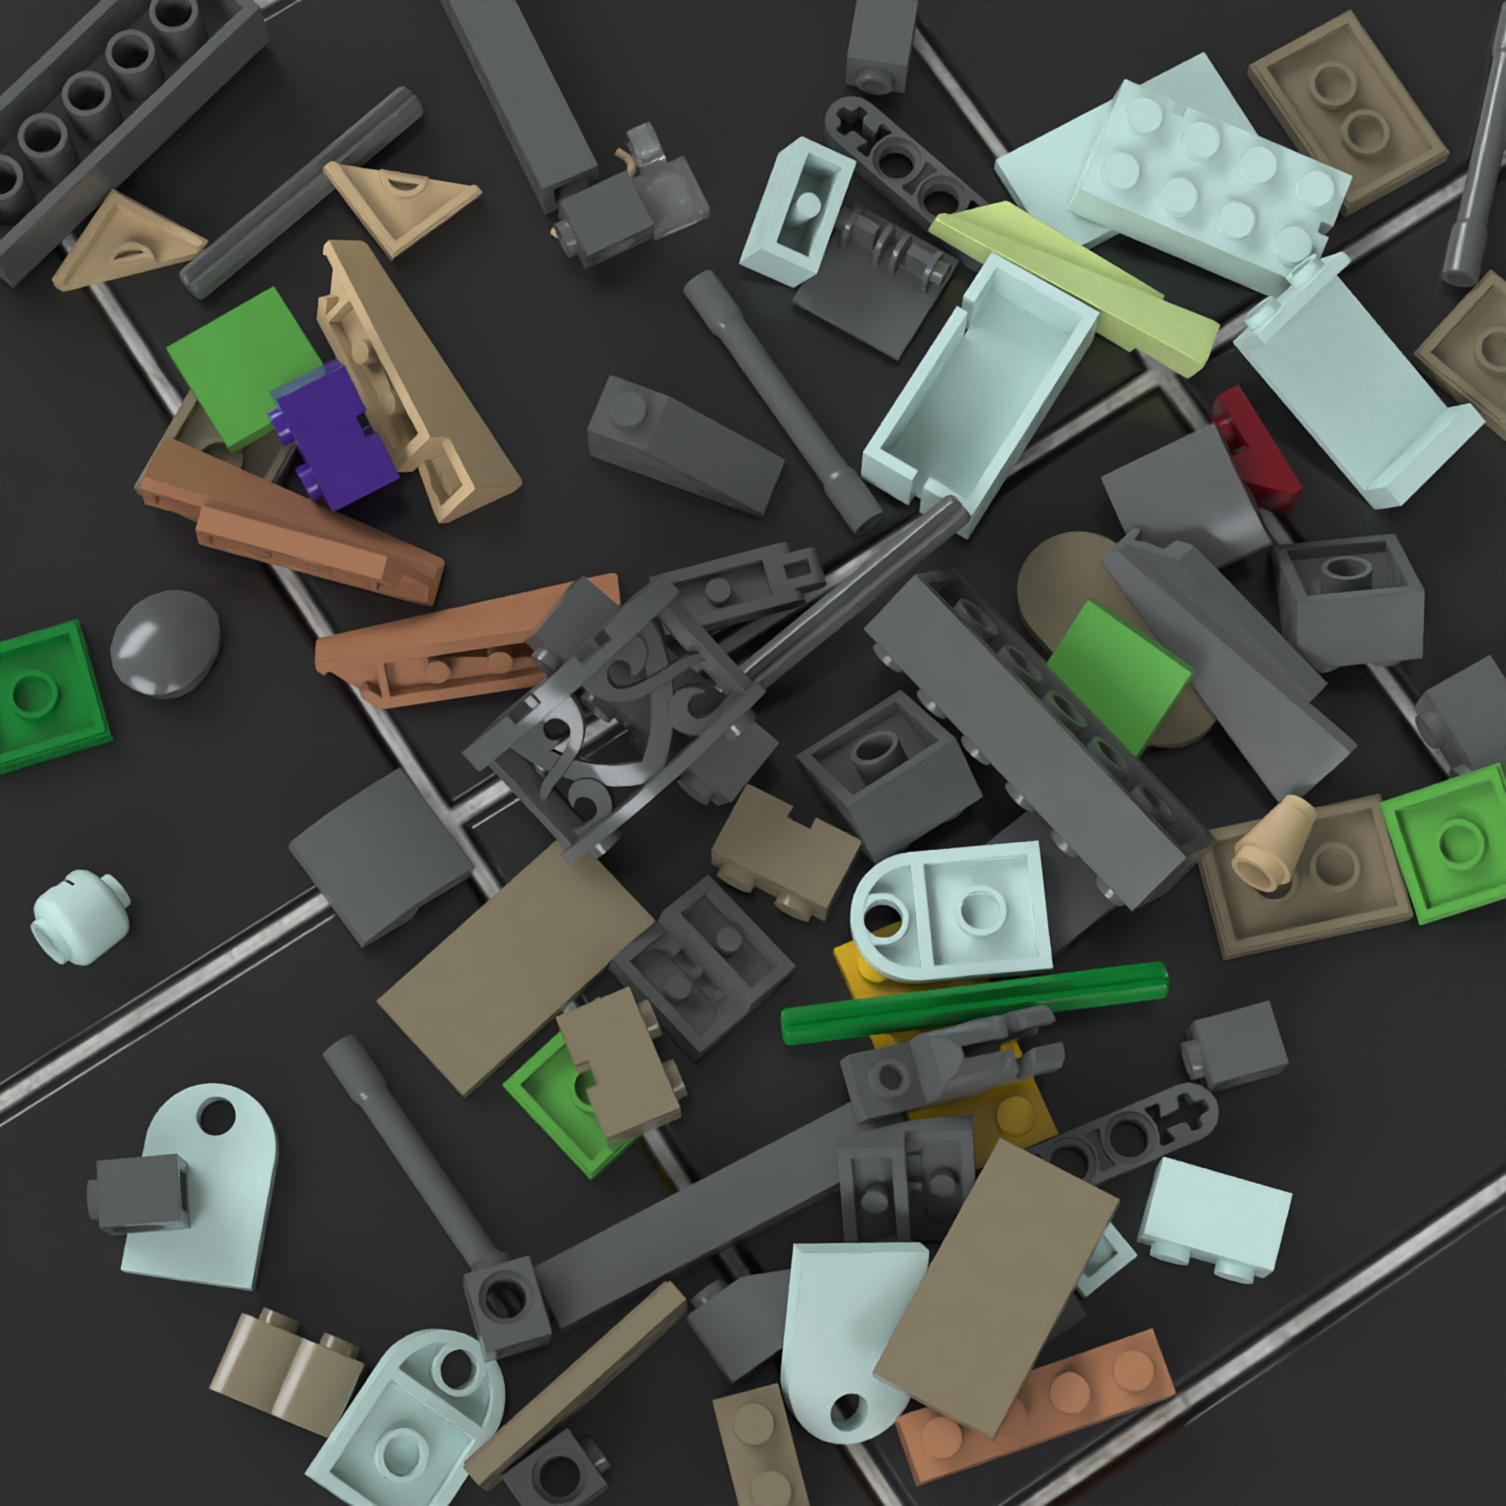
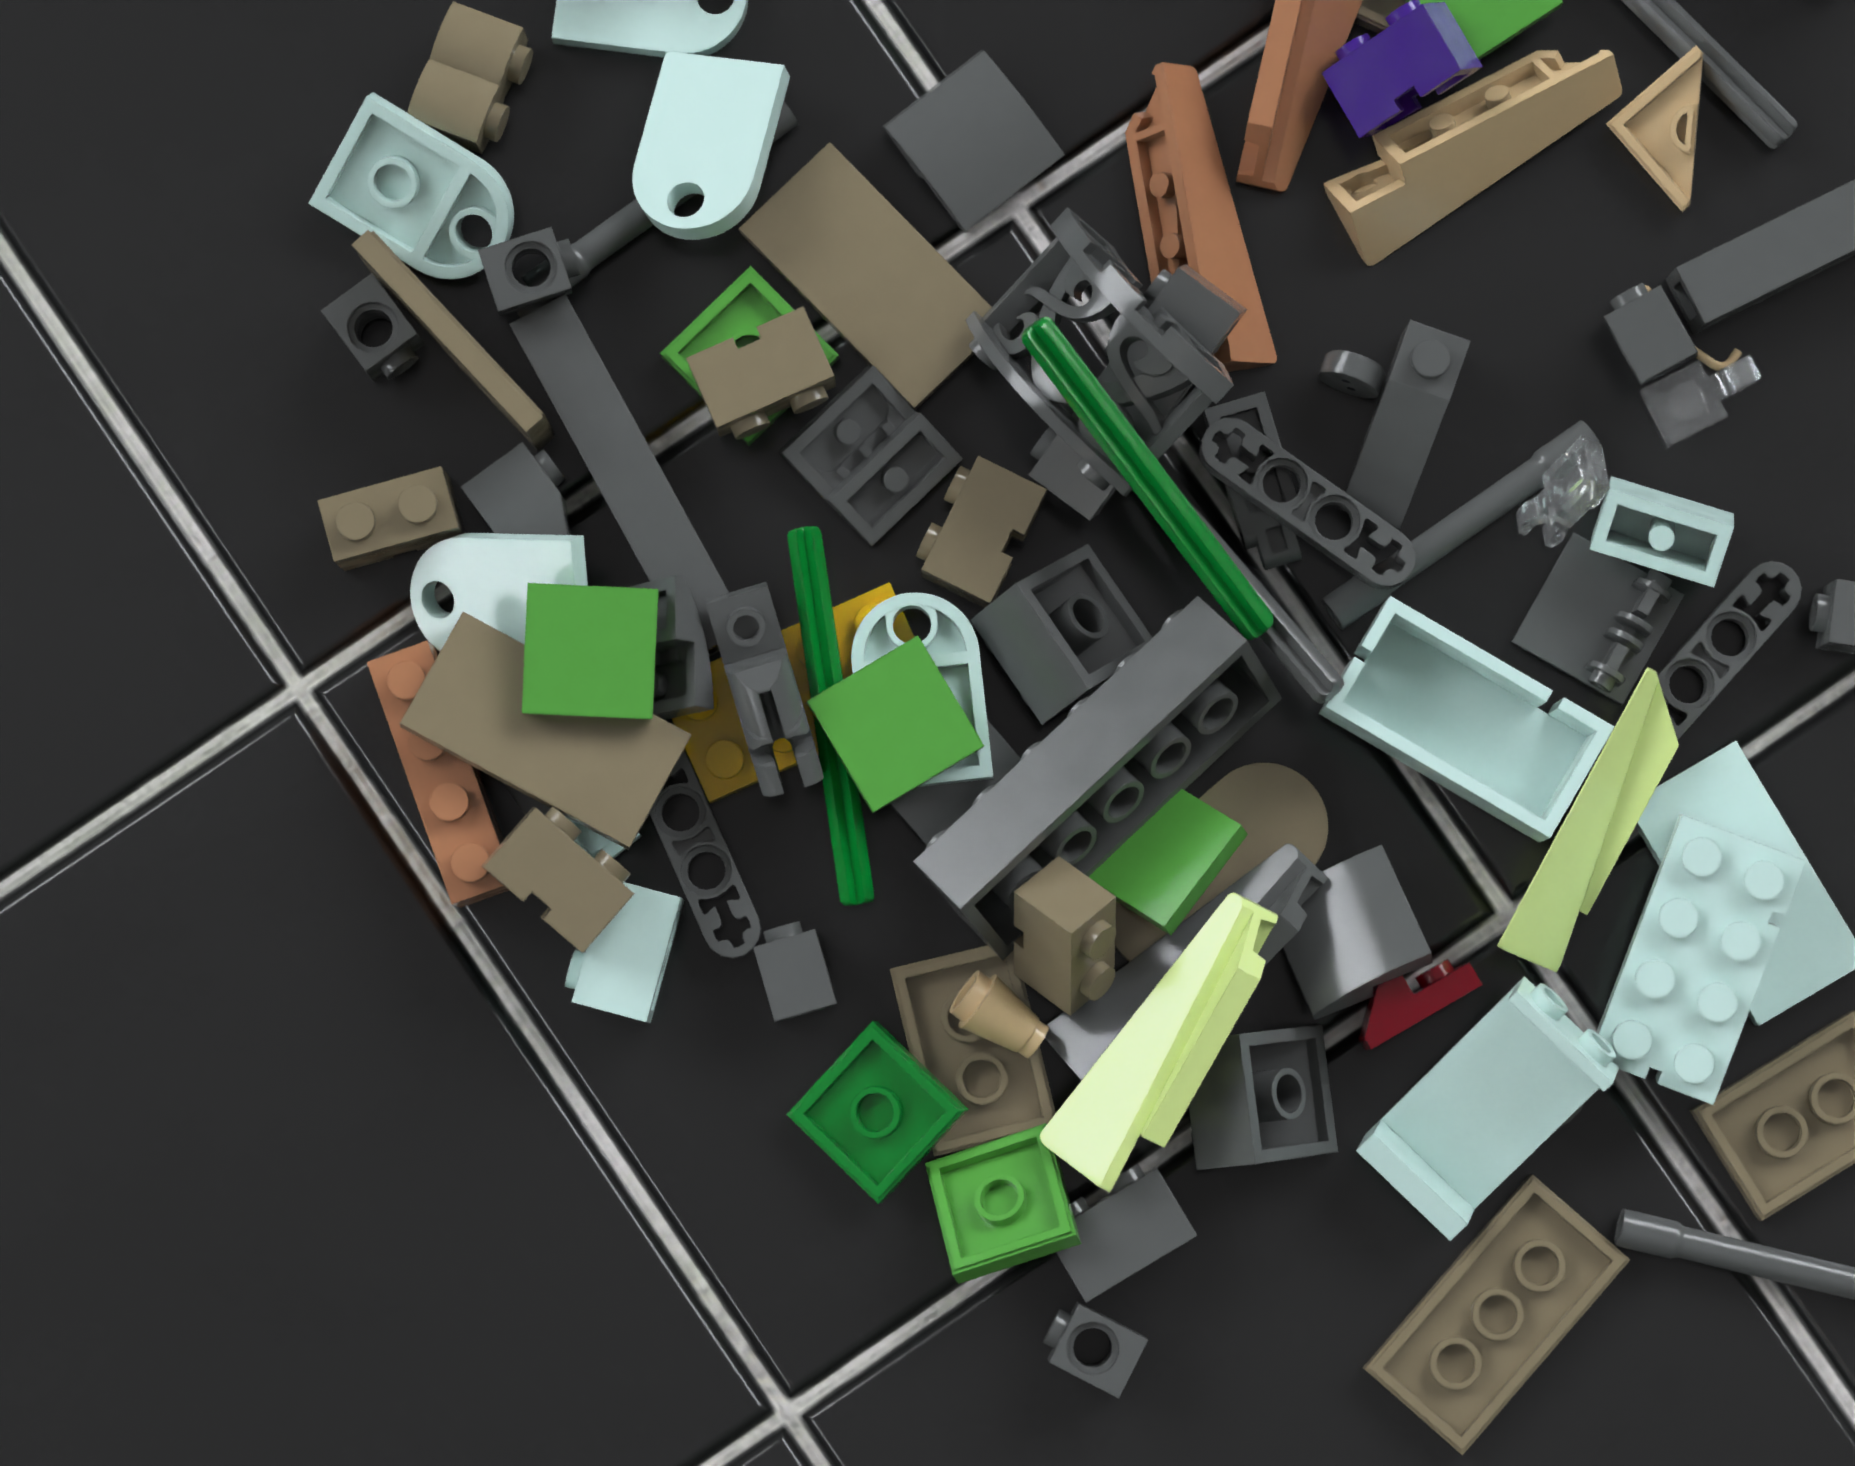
camera: 90 degrees right, 10 degrees up
none -> dark tan brick [481,806,634,953]
none -> bright green tile [522,583,658,719]
none -> light aqua tile [632,52,790,240]
none -> green tile [786,1021,969,1204]
none -> bright green tile [807,635,984,813]
none -> dark tan brick [1014,856,1116,1016]
none -> green axle [1021,316,1274,640]
none -> yellowish green wedge [1040,893,1278,1192]
none -> dark grey beam [1199,418,1416,590]
none -> dark grey tile [1318,350,1386,398]
none -> clear plate [1516,435,1610,548]

